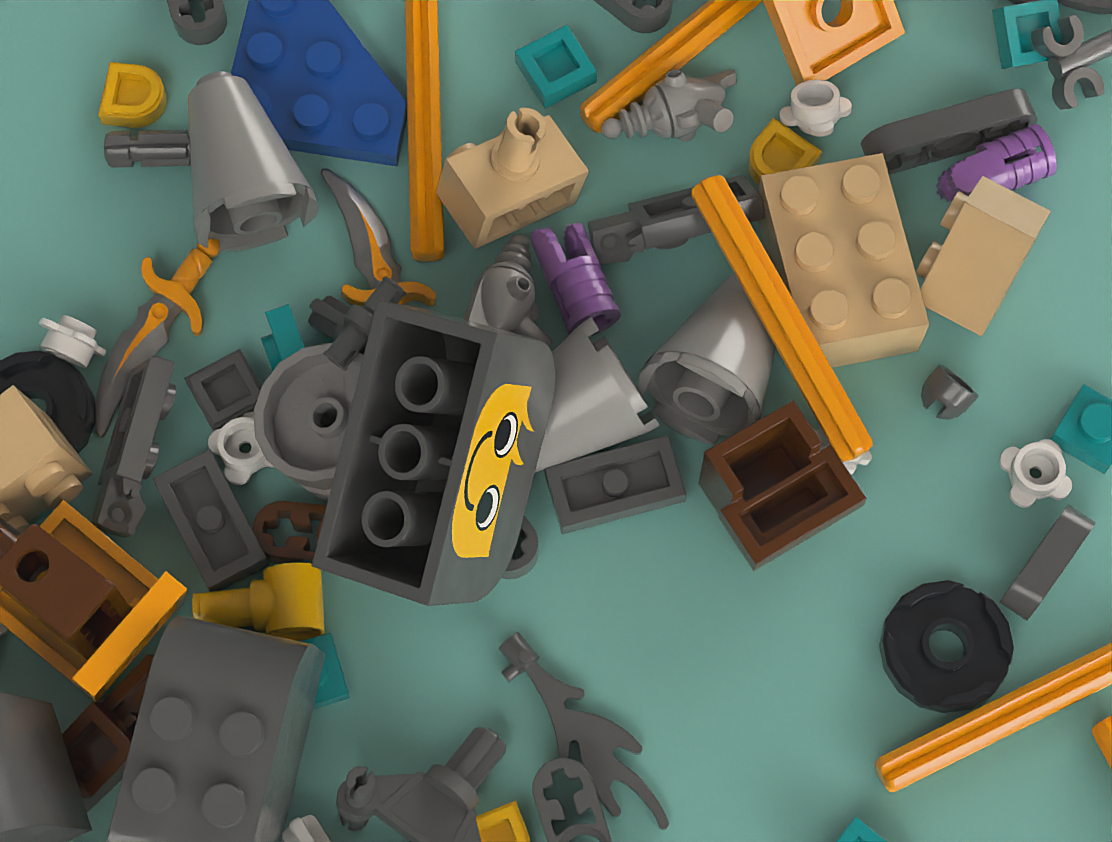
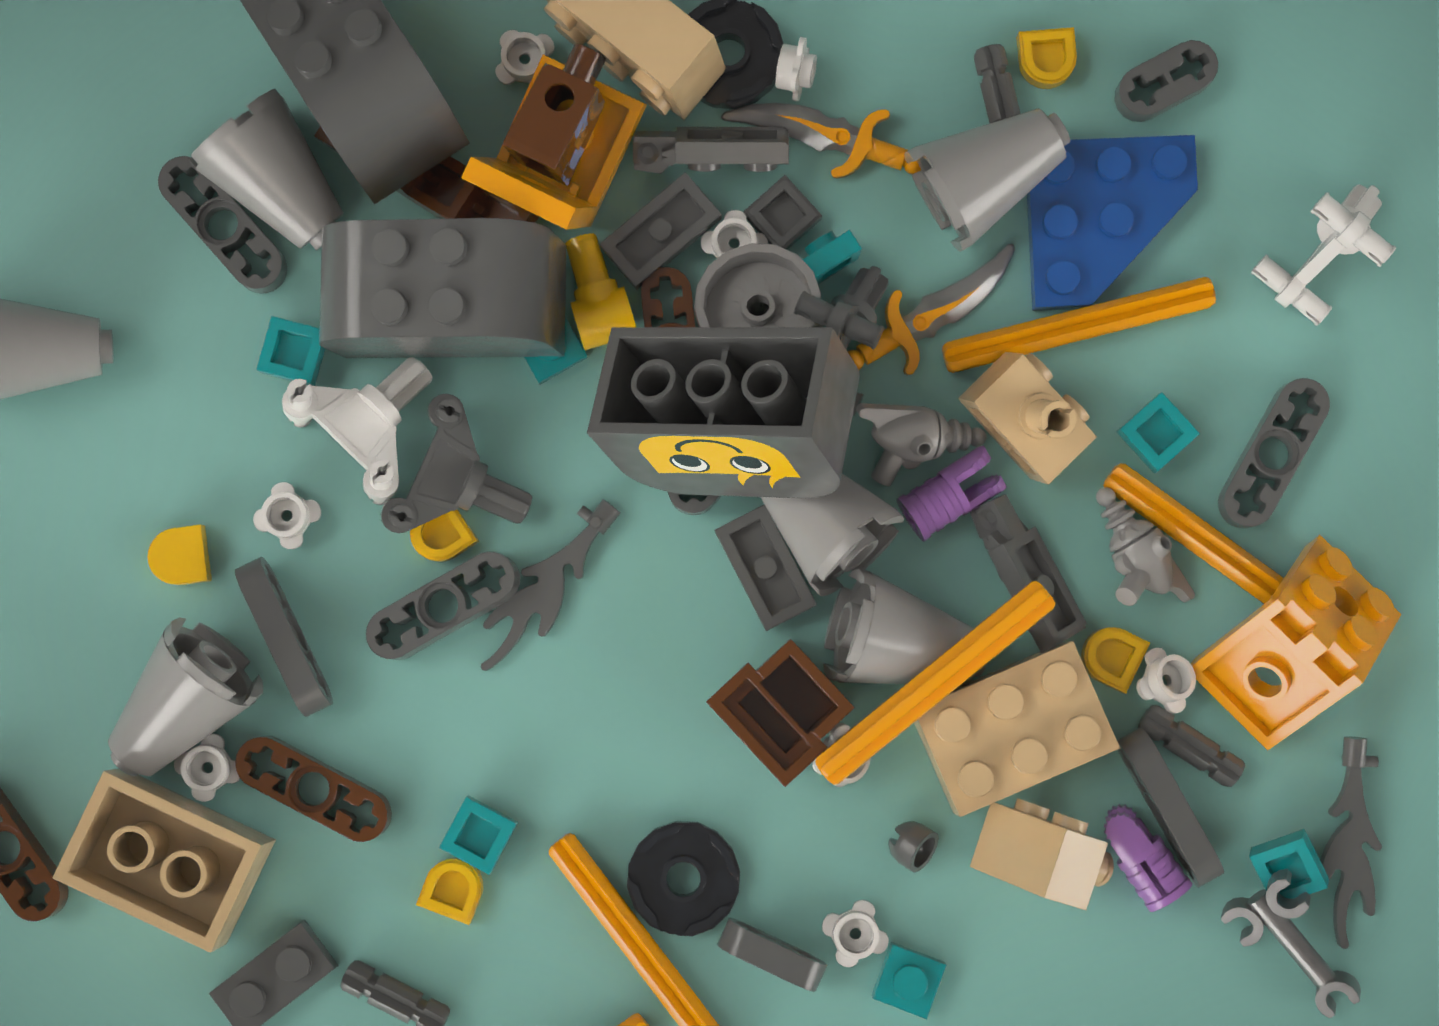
camera: 80 degrees right, 15 degrees up
none -> dark grey axle [1138,705,1245,787]

